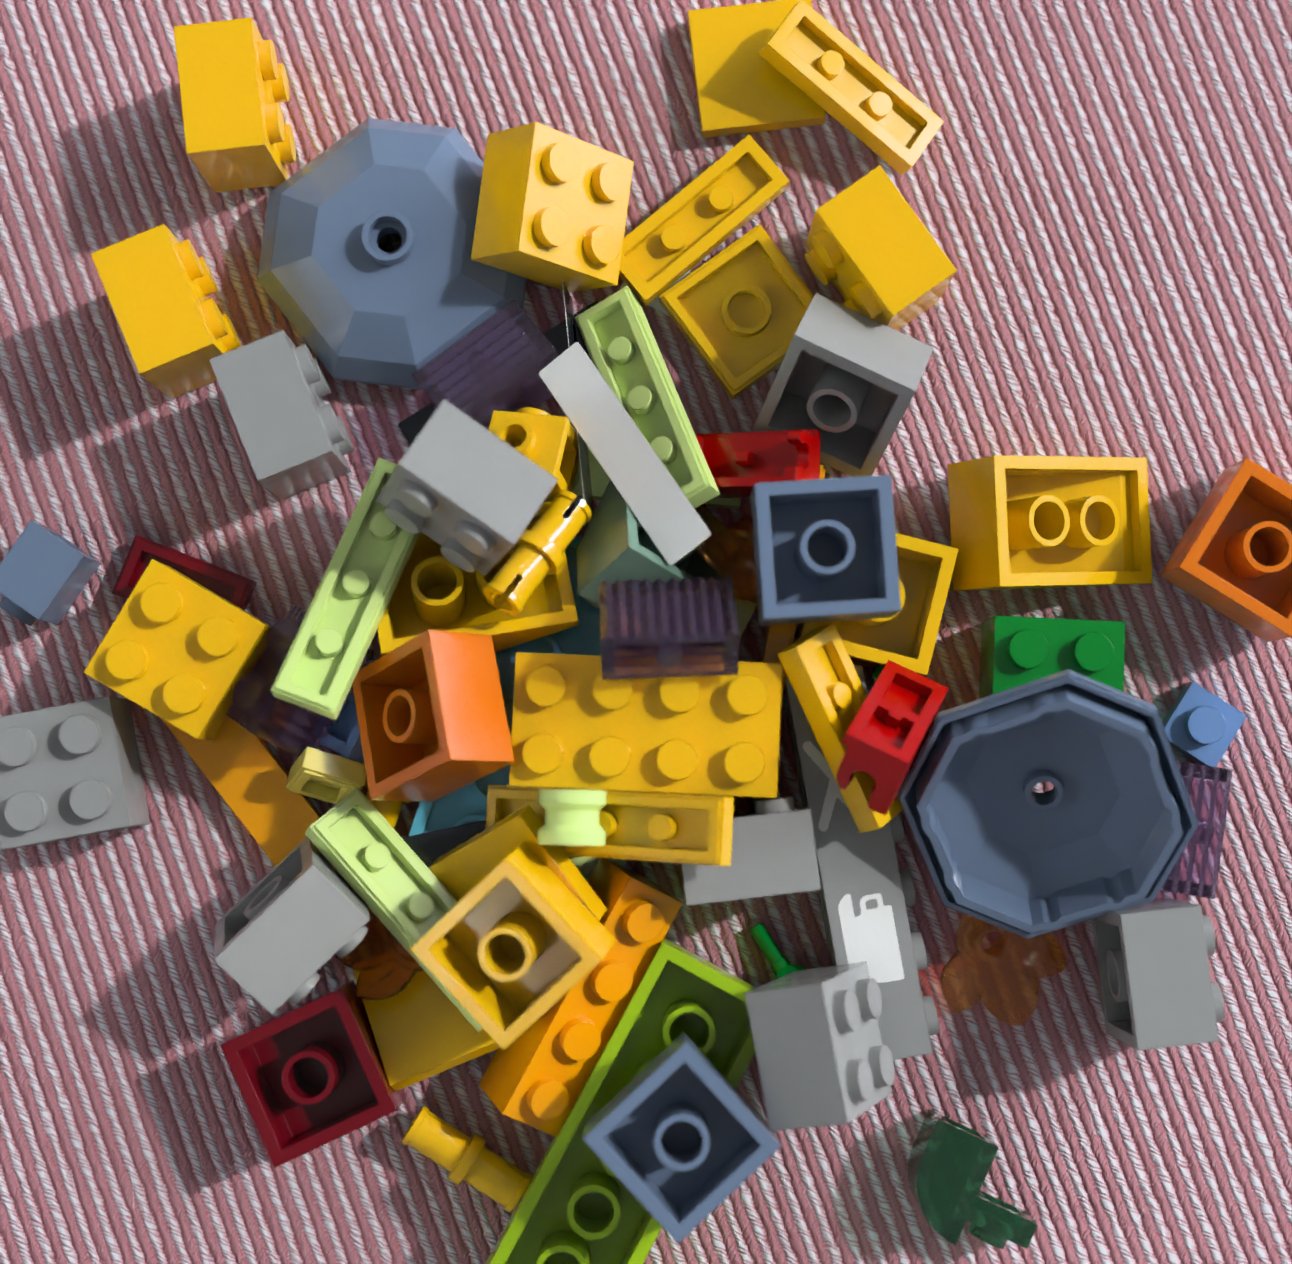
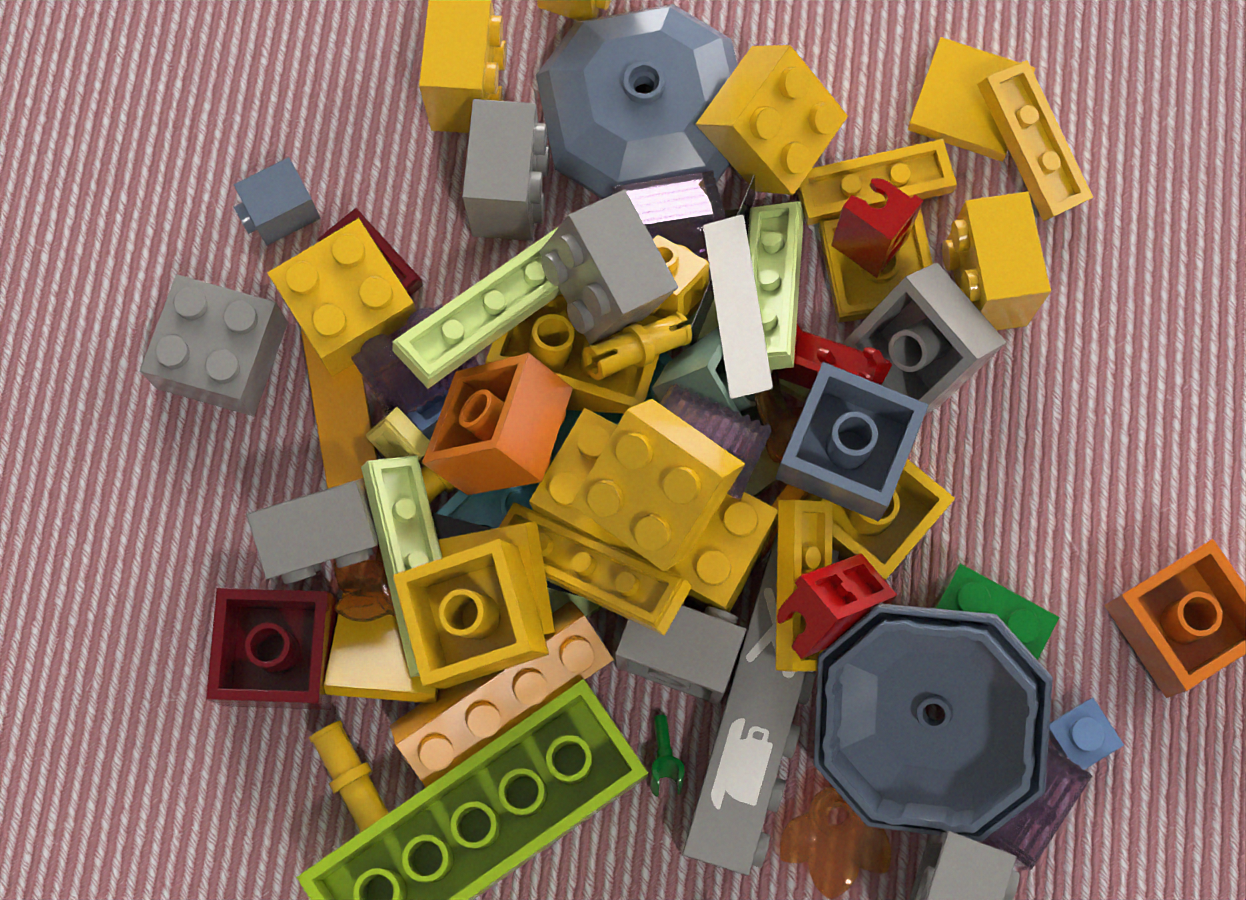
camera: 30 degrees right, 10 degrees down
yellowish green wheel [538,789,607,846] -> none
sand blue brick [583,1032,781,1244] -> none
light grey brick [745,961,895,1132] -> none
yellow slope [947,455,1153,591] -> none
none -> yellow brick [571,399,745,572]
none -> red hinge [831,178,924,278]

